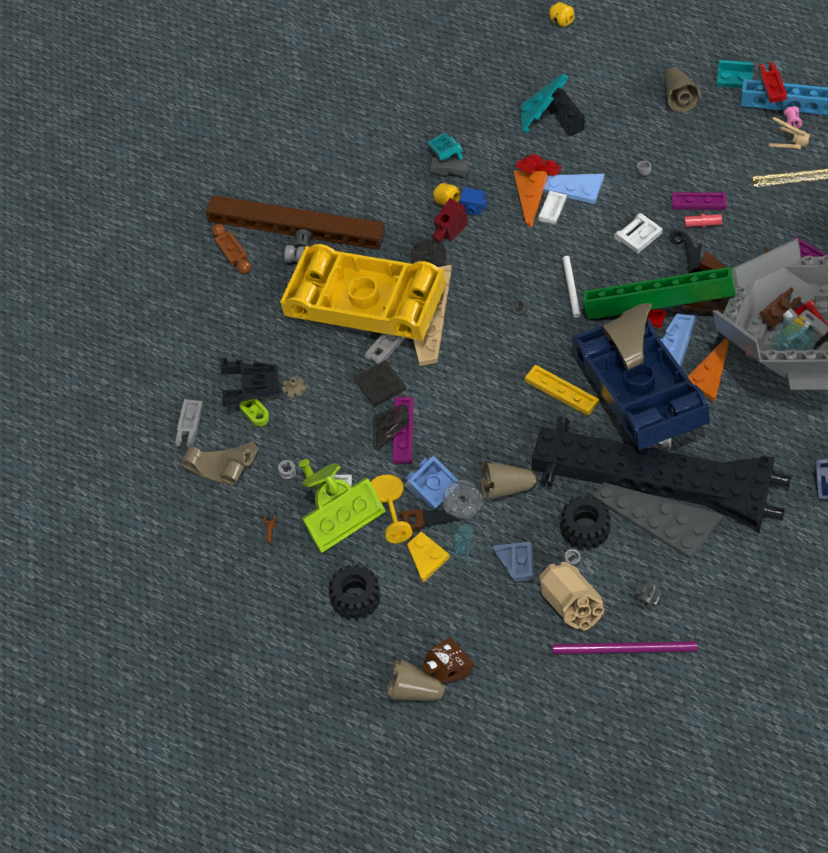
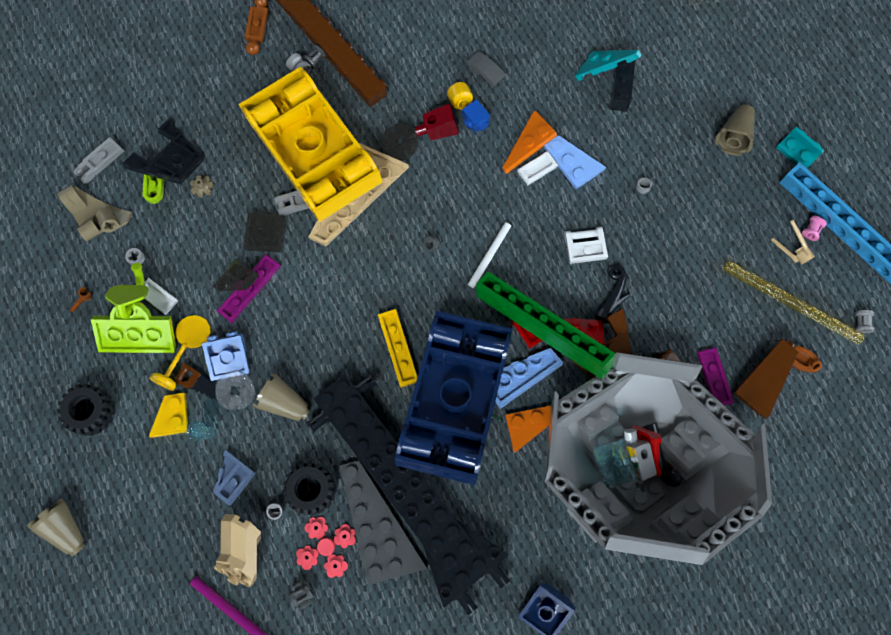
camera: 35 degrees right, 20 degrees up
reddish brown torso [423,637,475,683] -> none
teal bracket [427,132,463,161] -> none
red plate [516,154,562,176] -> none
dark tan panel [602,304,652,370] -> none
magenta tile [672,192,727,210] -> none
coral pin [685,214,722,228] -> none
red hinge [758,62,787,103] -> none
reddish brown hinge [759,287,801,328] -> none
none -> coral plant [296,517,356,578]

